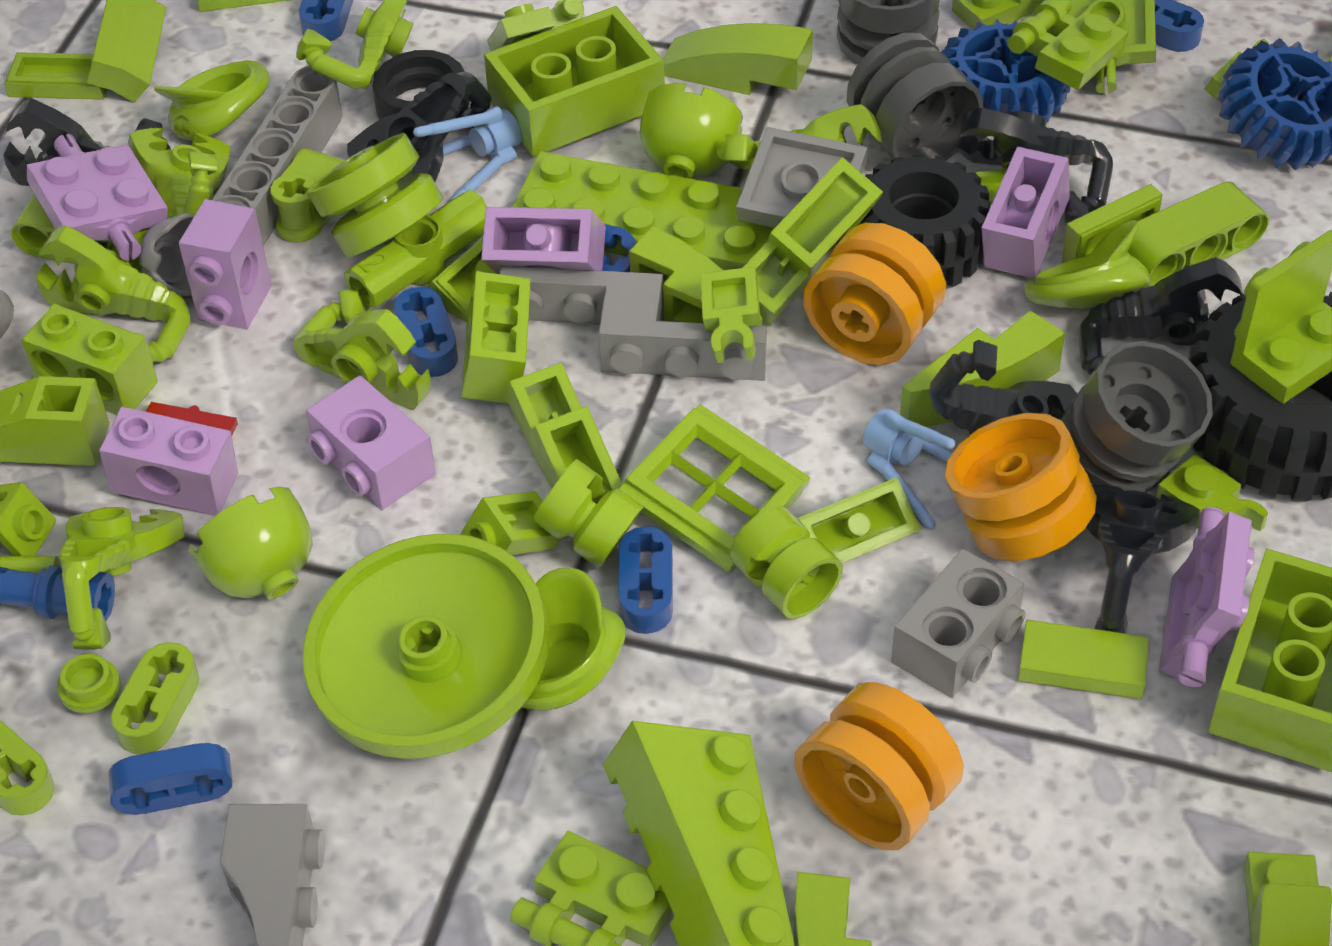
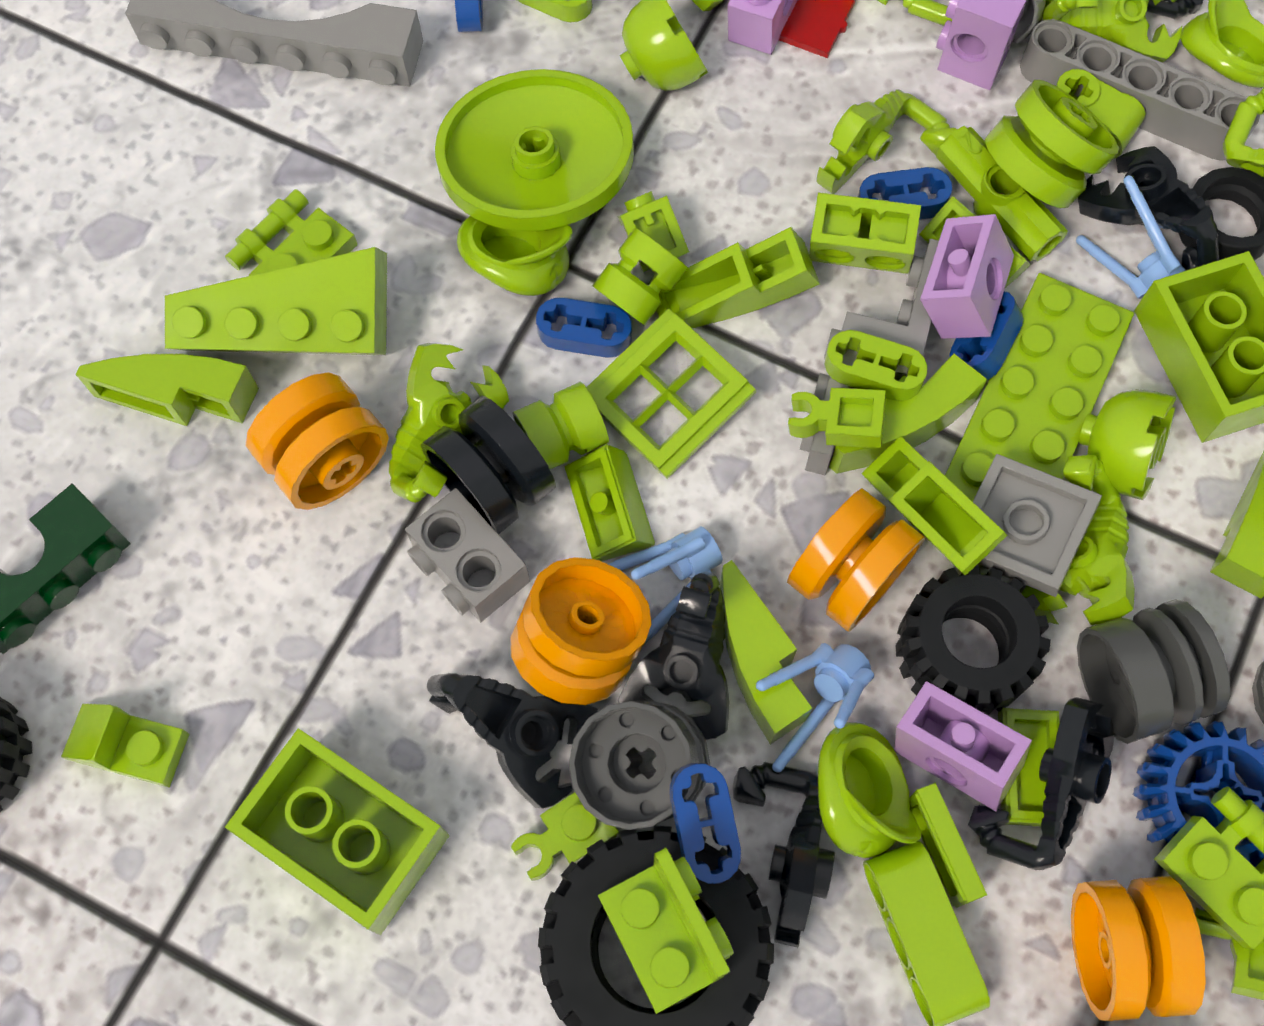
camera: 100 degrees right, 20 degrees up
lavender brick [306,375,436,510] -> none
lime tile [1018,619,1149,699] -> none
lavender plate [1159,507,1255,687] -> none
none -> lime animal [389,343,509,503]
none -> black wheel [420,396,556,535]
none -> blue beam [669,763,741,884]
none -> light blue plant [756,643,874,773]
none -> lime beam [824,330,928,401]
none -> light orange wheel [1071,876,1206,1021]

